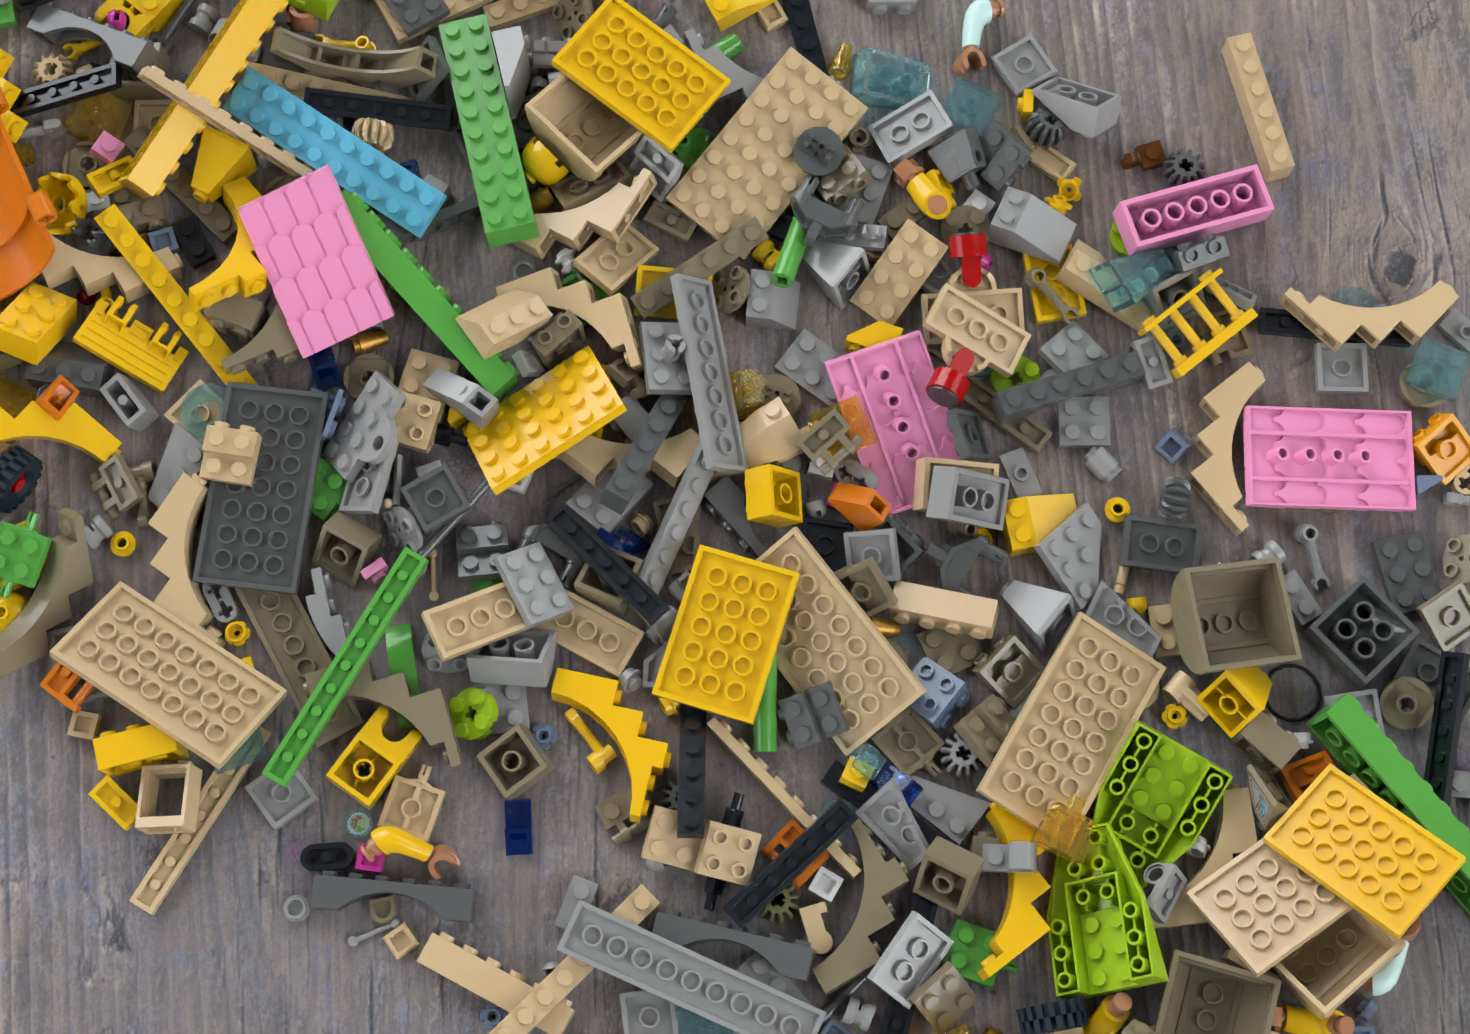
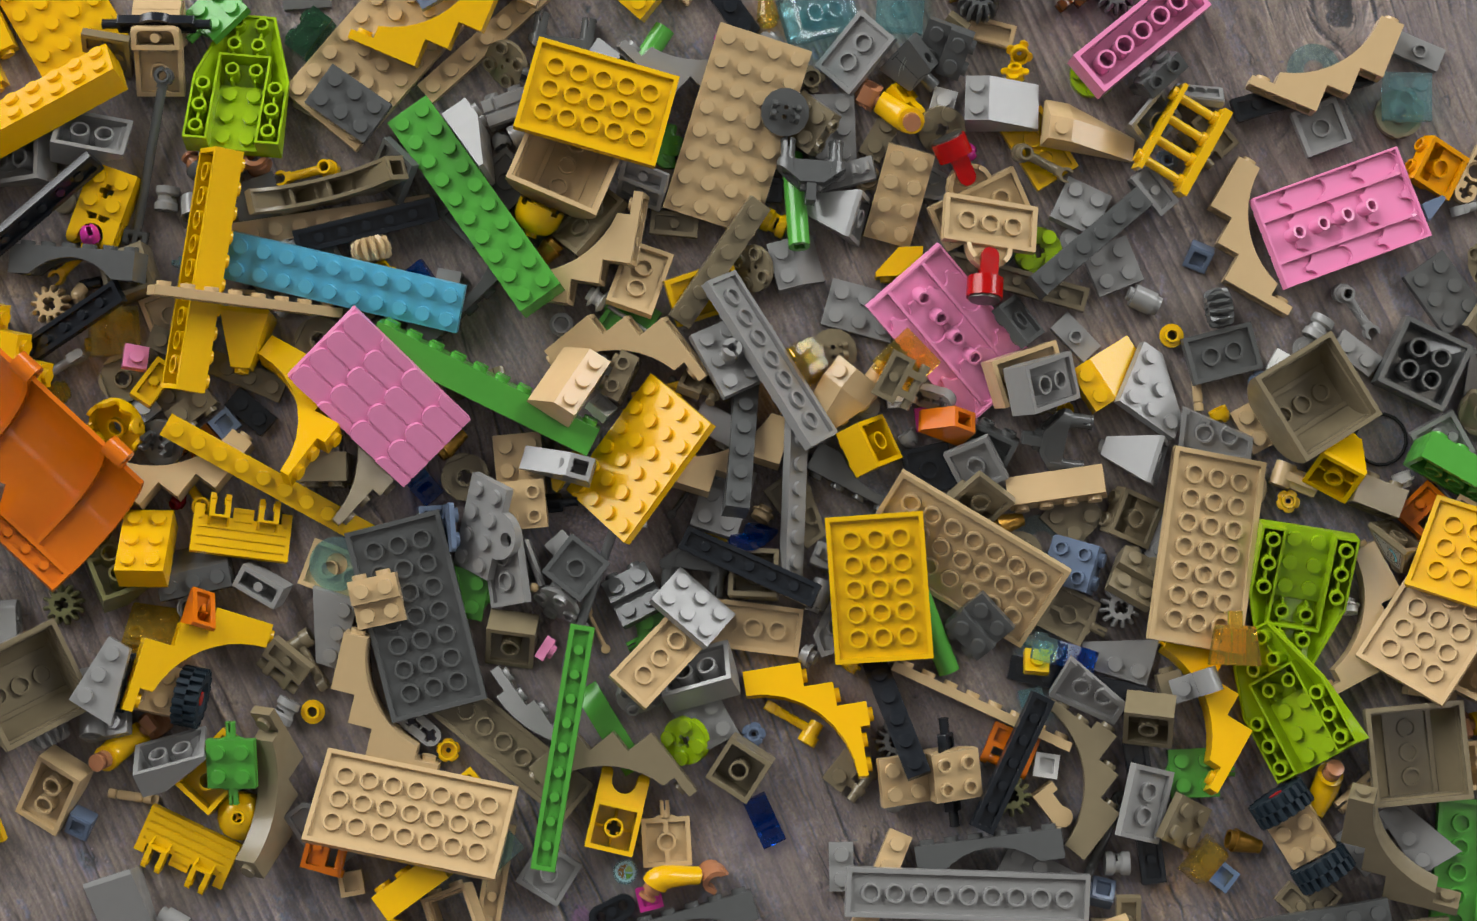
camera: 20 degrees left, 10 degrees up
clear light blue wedge [1088,249,1175,313] -> none
light grey plate [1143,862,1188,924] -> none

